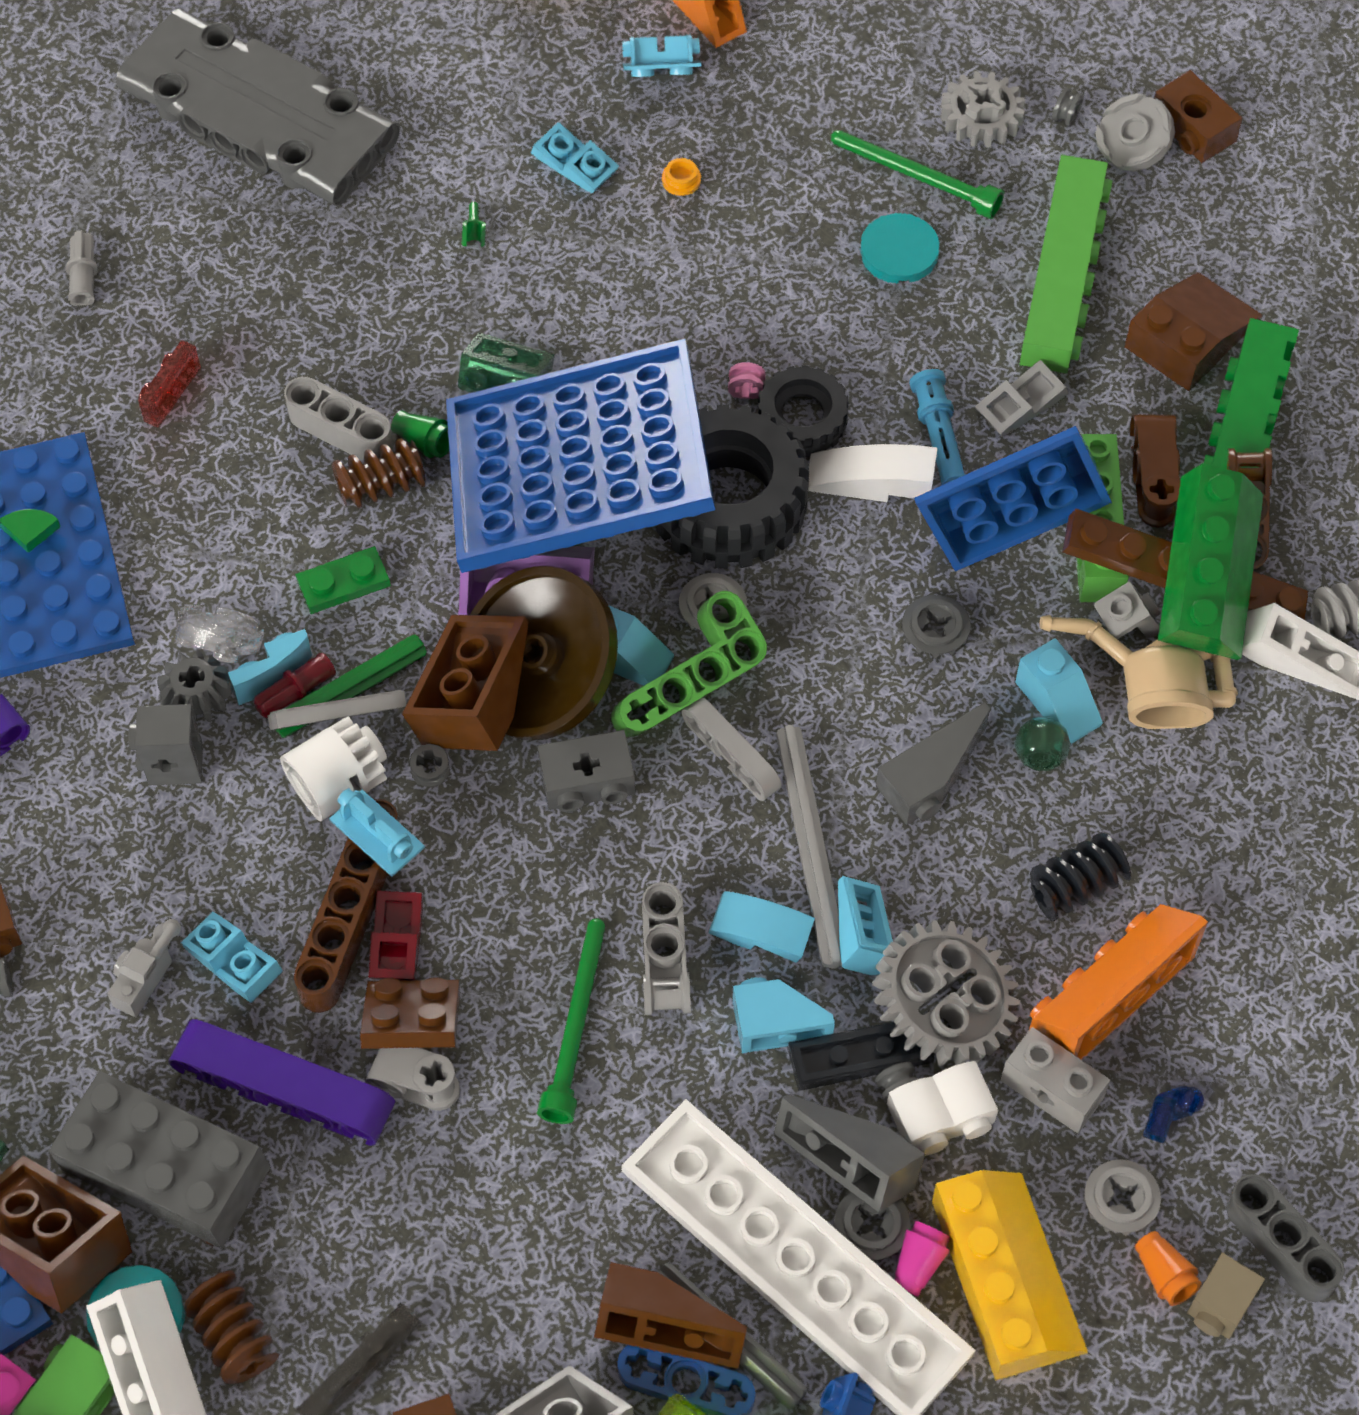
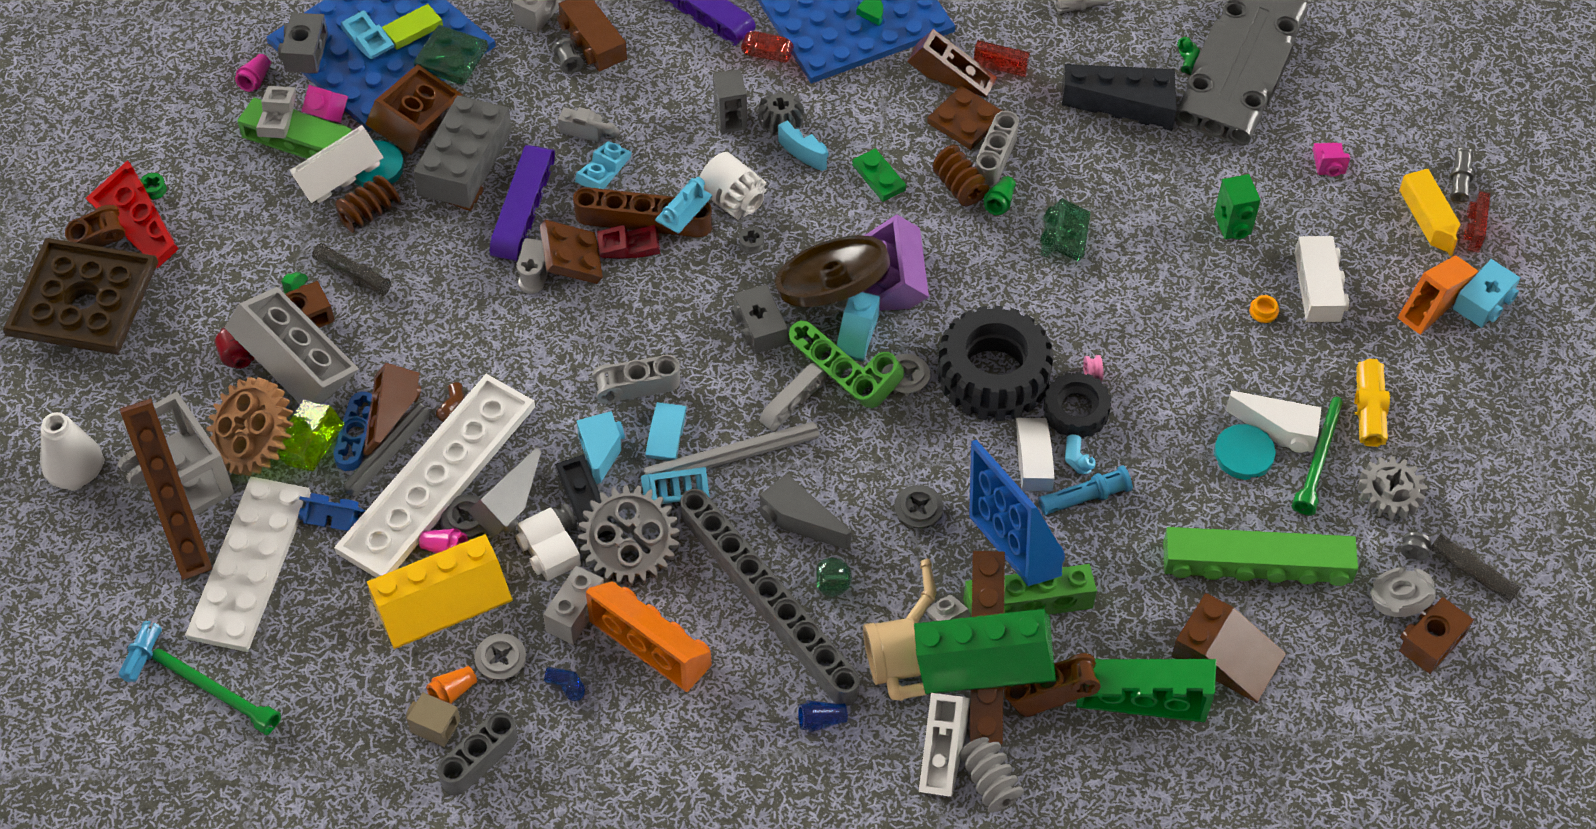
camera: 80 degrees right, 5 degrees down
clear plate [175,604,265,663] -> none
dark red axle [253,653,336,718] -> none
light grey tile [267,690,407,730] -> none
green axle [276,634,427,738] -> none
reddish brown slope [402,615,529,751] -> none
blue plate [446,339,716,573] -> none
green hand [461,202,486,247] -> none
medium azure slope [531,122,619,193] -> none
green piece [537,918,605,1124] -> none
medium azure hinge [622,34,701,77] -> none
light grey slope [975,360,1069,437] -> none
medium azure slope [1015,638,1103,746] -> none
black piece [1030,832,1131,922] -> none
reddish brown piece [1130,414,1180,528] -> none
none -> reddish brown arm [436,382,465,422]
none -> dark grey beam [681,489,860,706]
none -> clear red beam [741,31,794,63]
none -> clear blue cone [798,700,848,733]
none -> reddish brown slope [907,29,997,97]
none -> reddish brown plate [927,86,1002,150]
none -> black wedge [1062,64,1177,131]
none -> medium azure arm [1065,435,1096,475]
none -> green arm [1177,37,1200,75]
none -> green brick [1214,174,1261,239]
none -> white slope [1226,391,1321,453]
none -> white brick [1294,236,1349,322]
none -> dark pink bracket [1312,143,1350,177]
none -> yellow piece [1354,359,1390,447]
none -> clear smoke pin [1430,533,1522,604]

